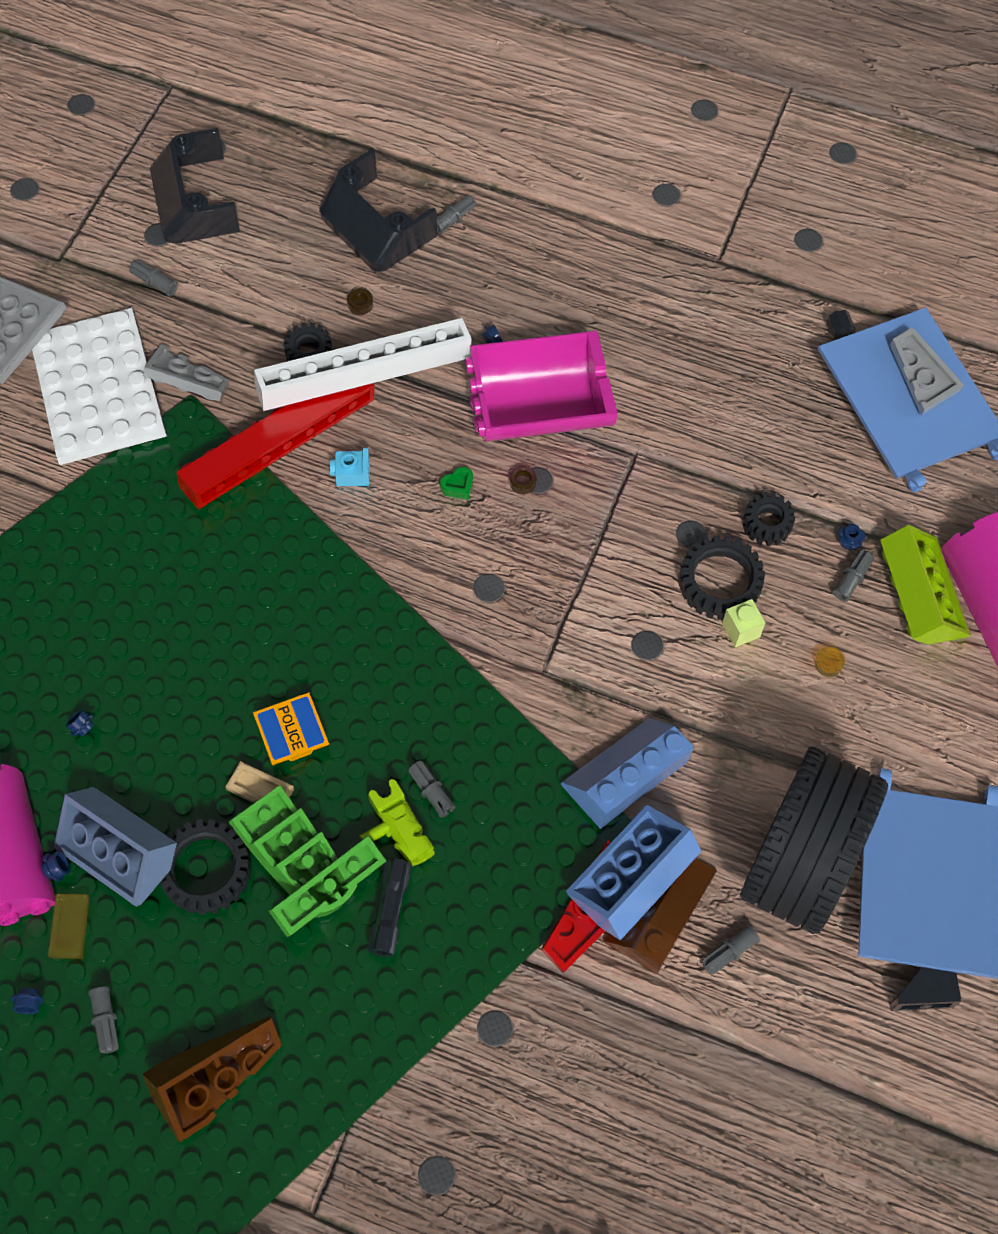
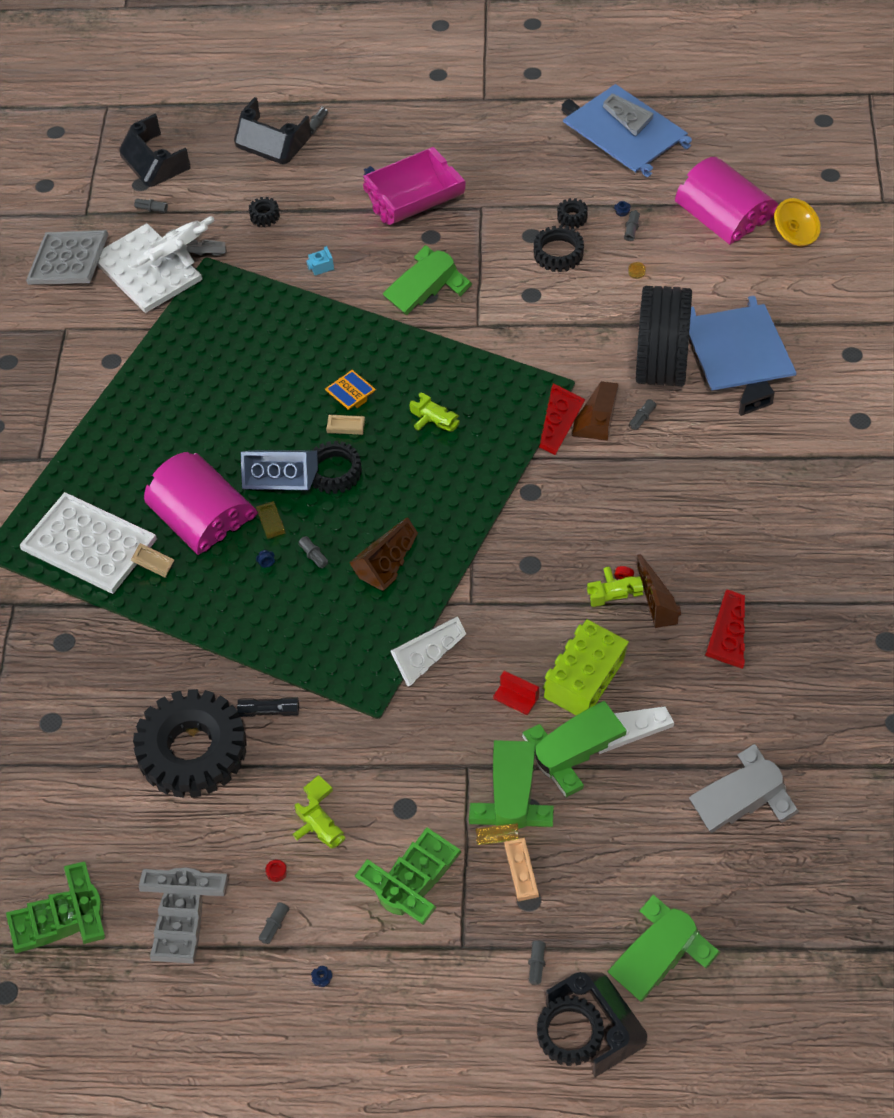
camera: 15 degrees left, 10 degrees down
dark blue plate [41,851,70,881] -> none
dark blue plate [65,709,94,736] -> none
red brick [177,383,374,510] -> none
bright green slope [229,785,386,937] -> none
white brick [254,318,471,411] -> none
dark brown tile [347,289,373,315] -> none
black axle [368,858,412,957] -> none
dark grey axle [409,761,456,818] -> none
green tile [440,467,473,500] -> none
dark brown tile [509,466,537,494] -> none
medium blue slope [561,718,694,829] -> none
medium blue slope [566,805,701,940] -> none
yellowish green brick [722,599,765,647] -> none
lime slope [880,525,971,645] -> none
none -> white piece [137,216,214,268]
none -> bright green slope [383,245,472,315]

